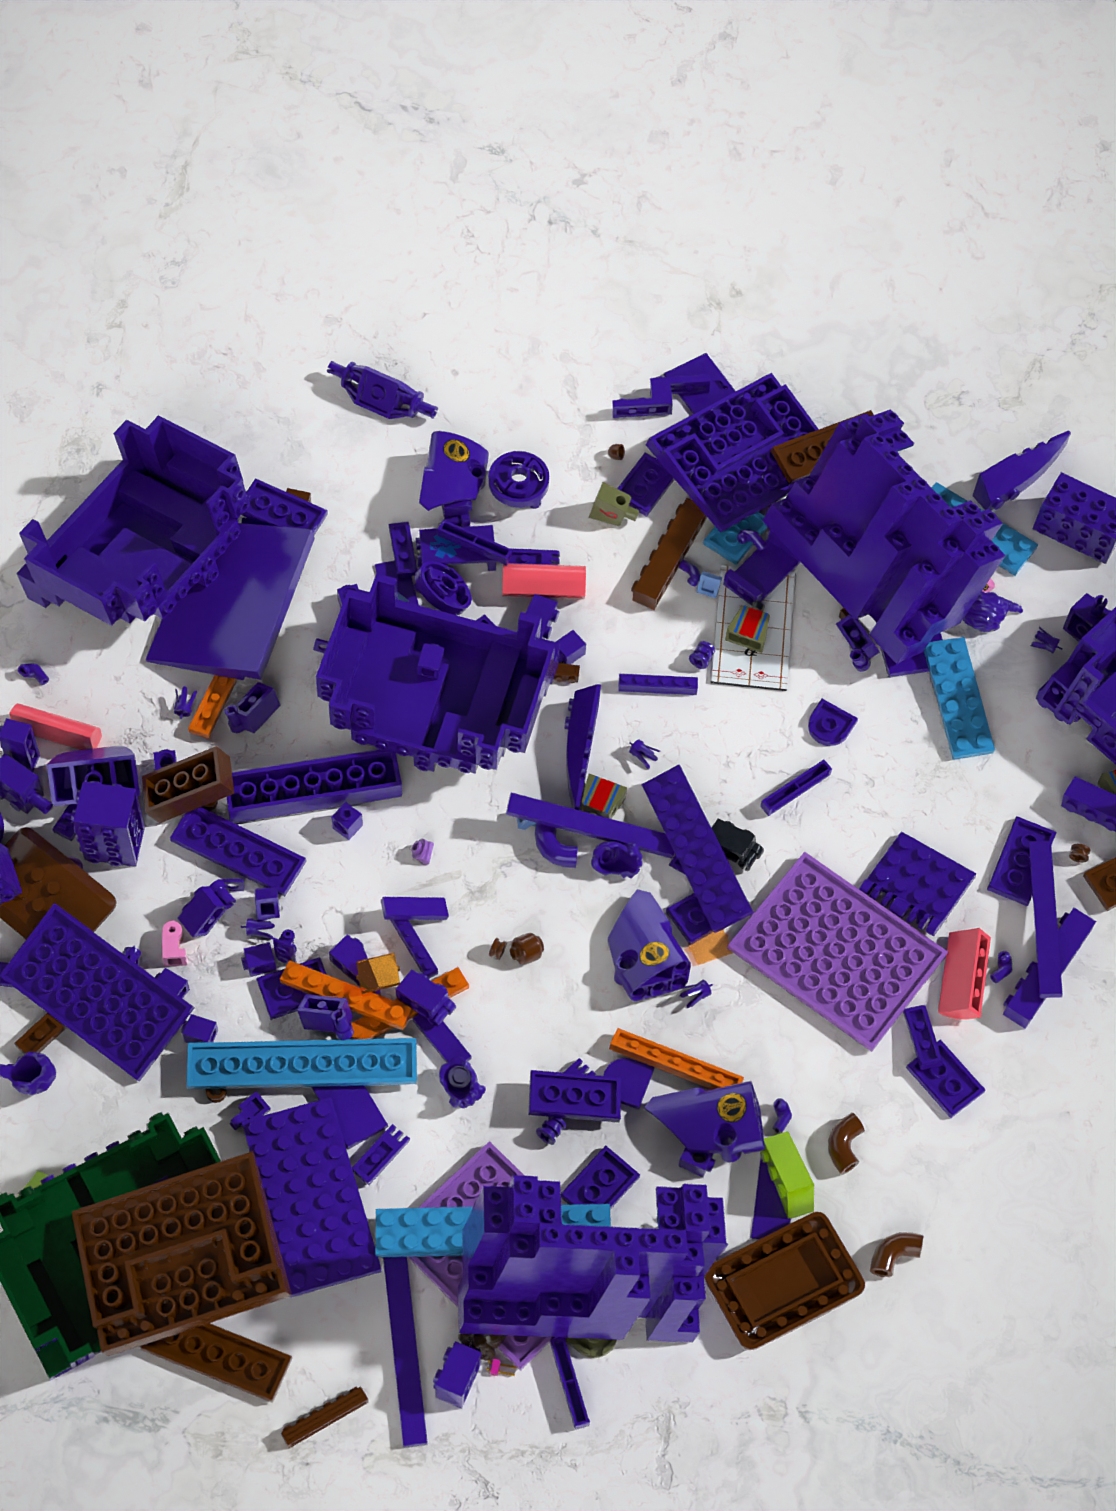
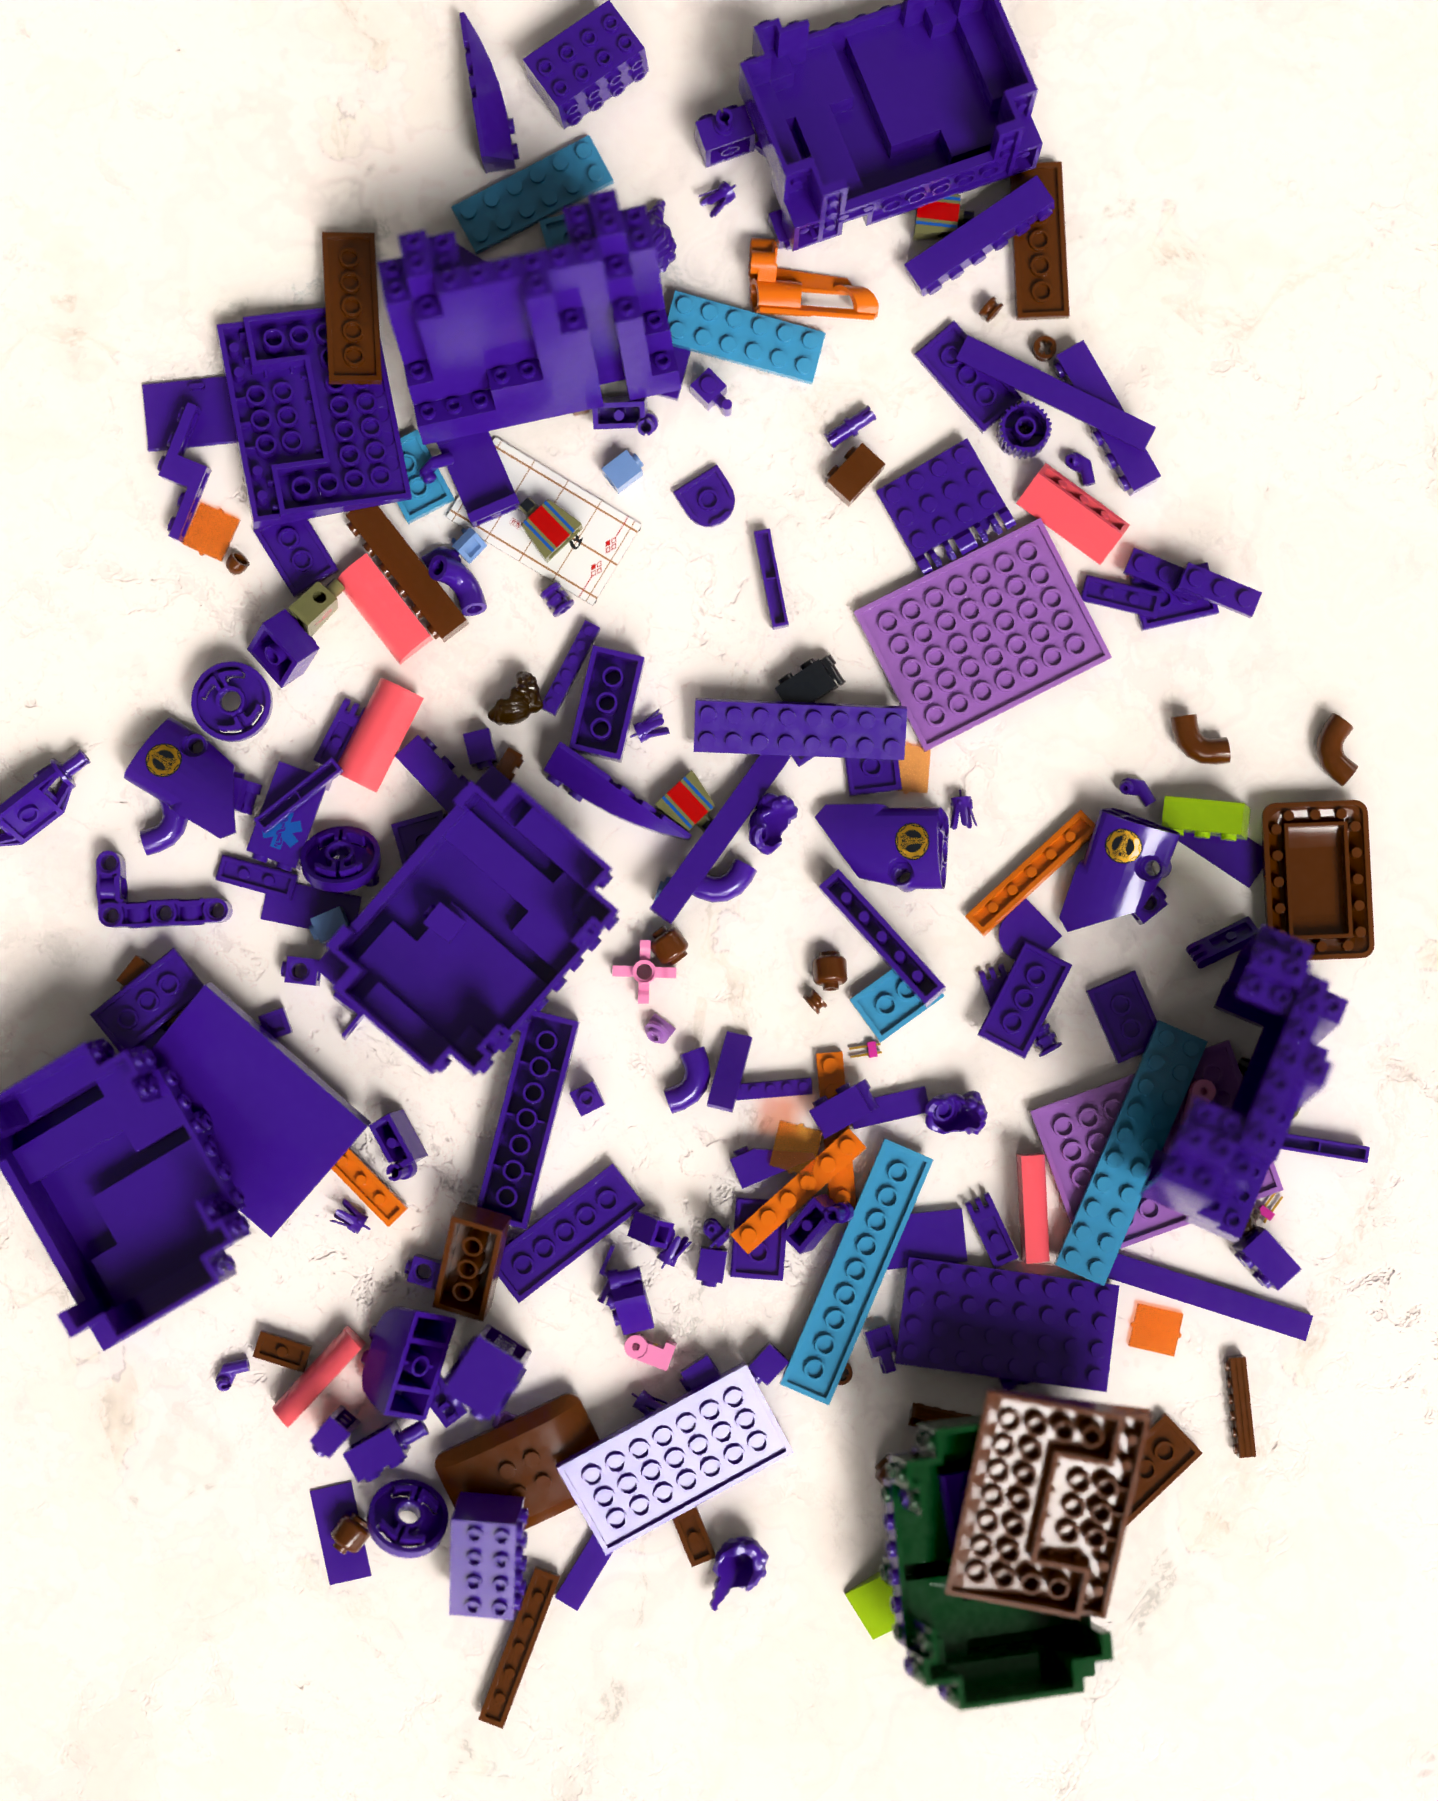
camera: 65 degrees left, 25 degrees up
none -> dark purple beam [96,851,233,928]
none -> dark purple cylinder [140,800,188,856]
none -> clear orange piece [182,503,241,562]
none -> dark purple brick [247,609,320,688]
none -> reddish brown plate [252,1330,313,1373]
none -> dark purple plate [258,1007,293,1038]
none -> coral brick [337,553,433,664]
none -> dark purple cylinder [428,554,487,616]
none -> dark brown hair [488,671,543,726]
none -> dark purple brick [569,645,645,763]
none -> medium blue brick [601,449,644,494]
none -> bright pink pin [612,940,676,1004]
none -> reddish brown head [650,926,689,966]
none -> dark purple cylinder [663,1046,711,1114]
none -> dark purple brick [690,367,732,417]
none -> orange panel [749,237,879,320]
none -> dark purple brick [819,869,946,1008]
none -> dark purple pin [824,405,877,449]
none -> reddish brown brick [826,443,886,507]
none -> piece [849,1041,882,1058]
none -> dark azure plate [850,970,944,1042]
none -> dark purple brick [996,401,1052,459]
none -> coral brick [1016,1153,1050,1264]
none -> reddish brown bush [1032,336,1057,362]
none -> dark purple bracket [1123,548,1262,618]
none -> clear orange piece [1128,1303,1183,1357]

